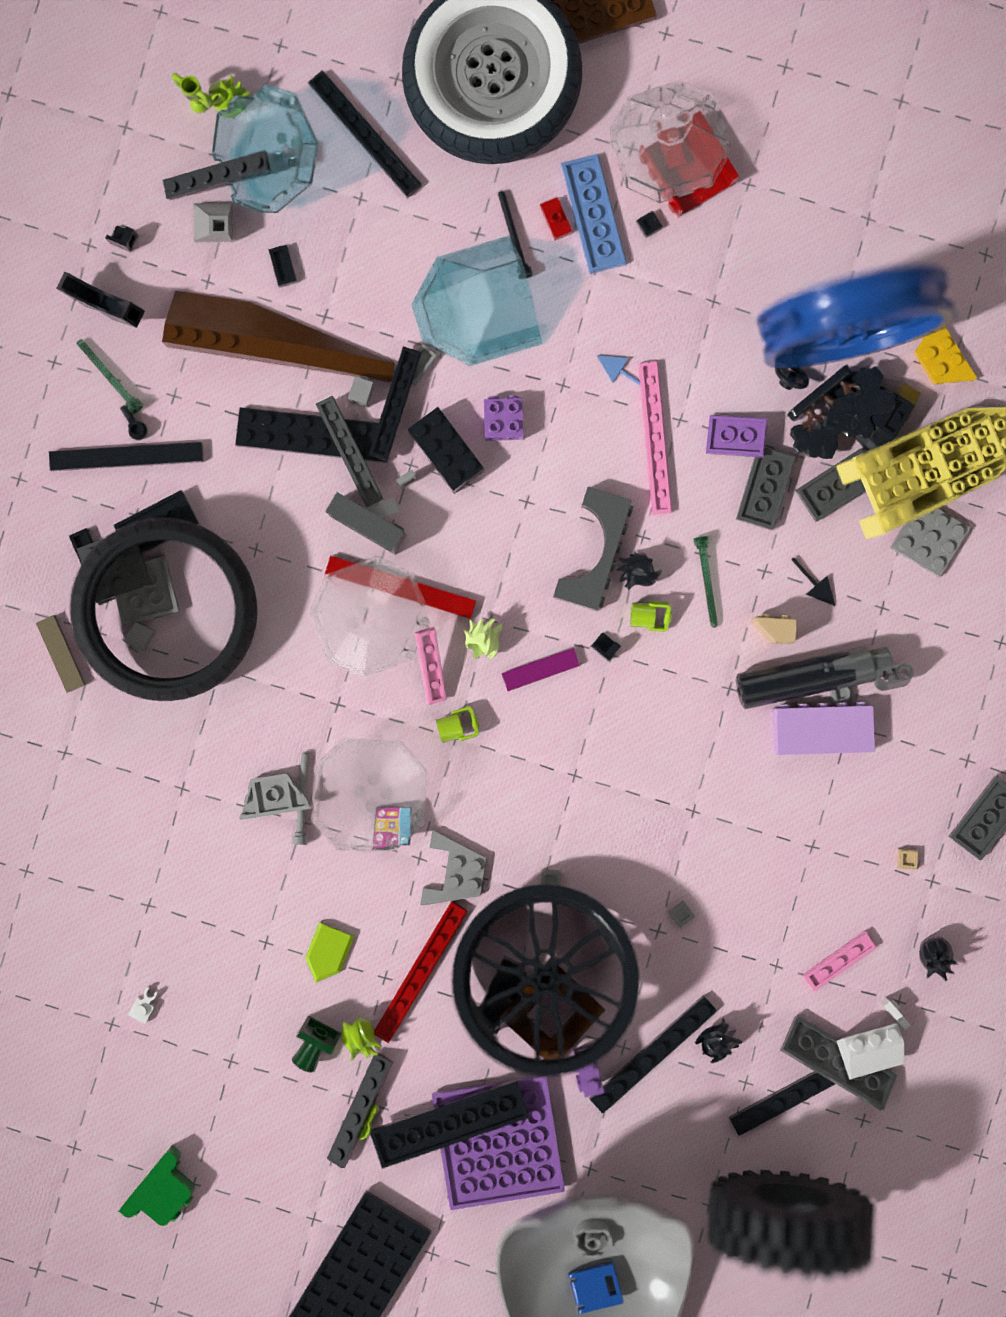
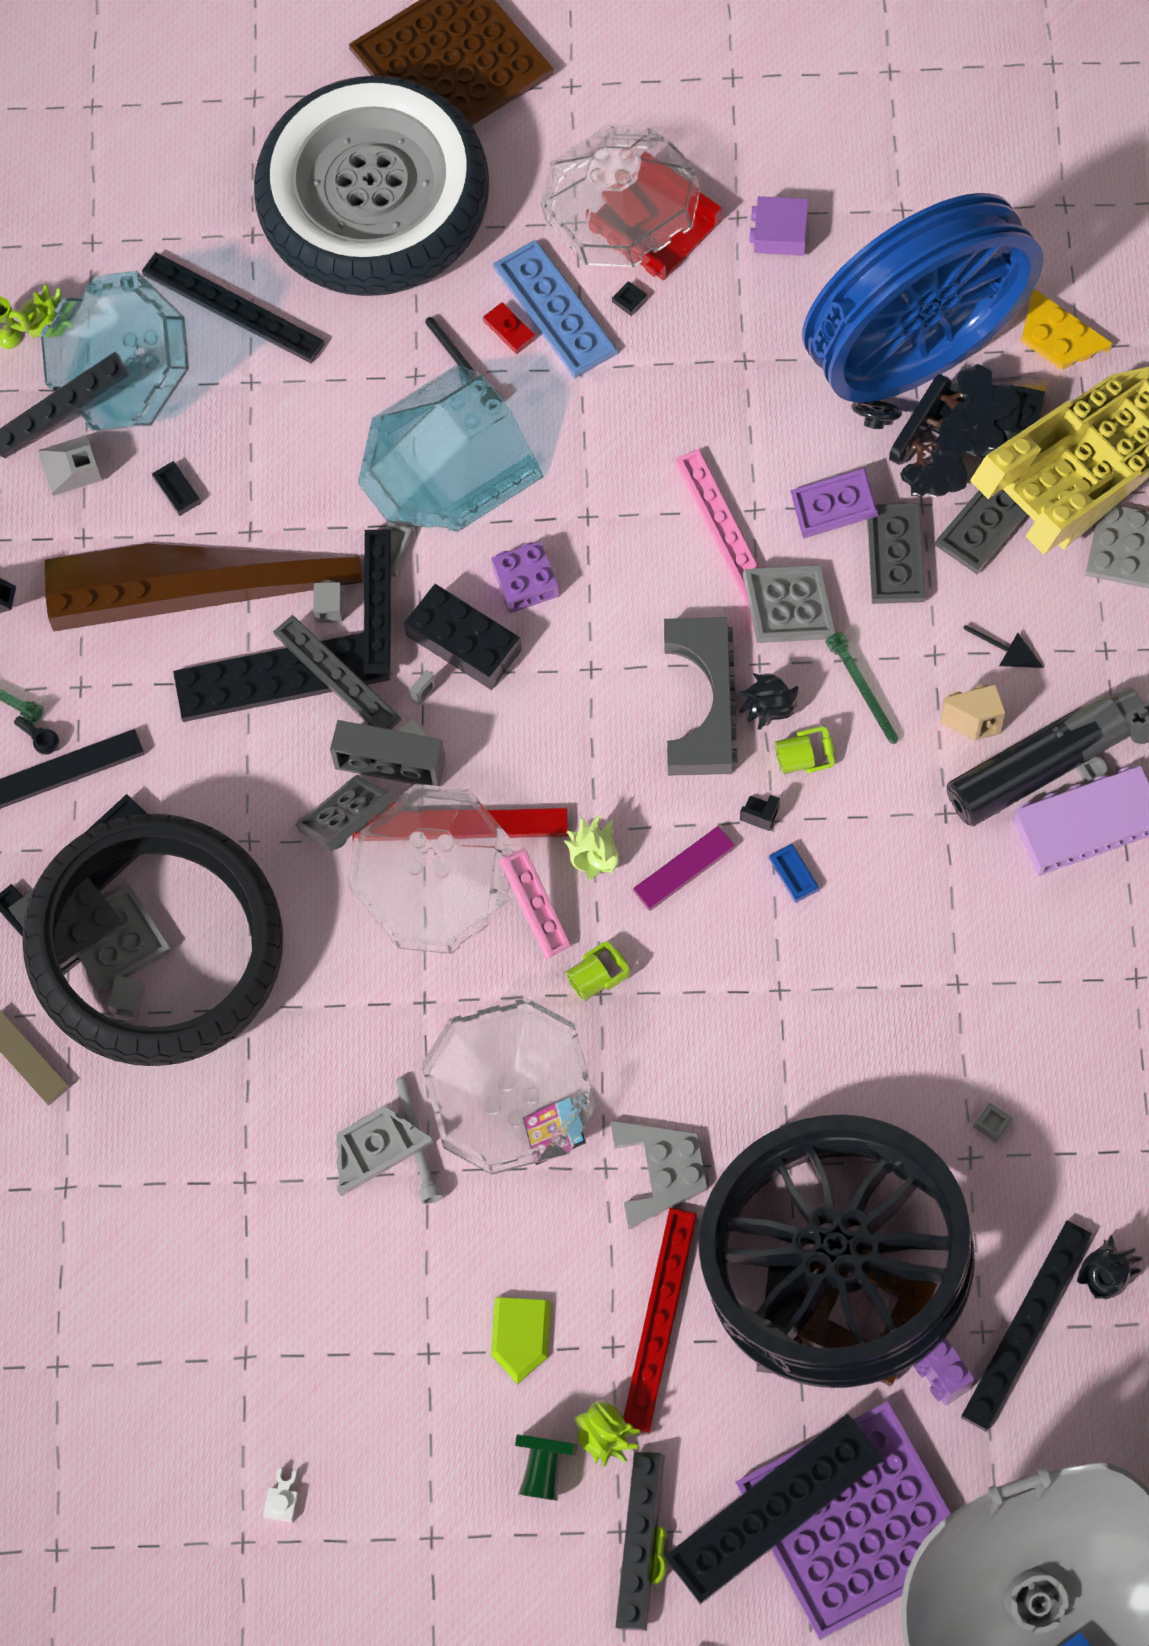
camera: 15 degrees left, 20 degrees down
medium blue piece [597,355,640,385] -> none
none -> dark grey plate [295,774,394,852]
none -> light grey plate [743,565,835,643]
none -> medium lavender brick [749,196,808,256]
none -> blue tile [769,844,819,903]

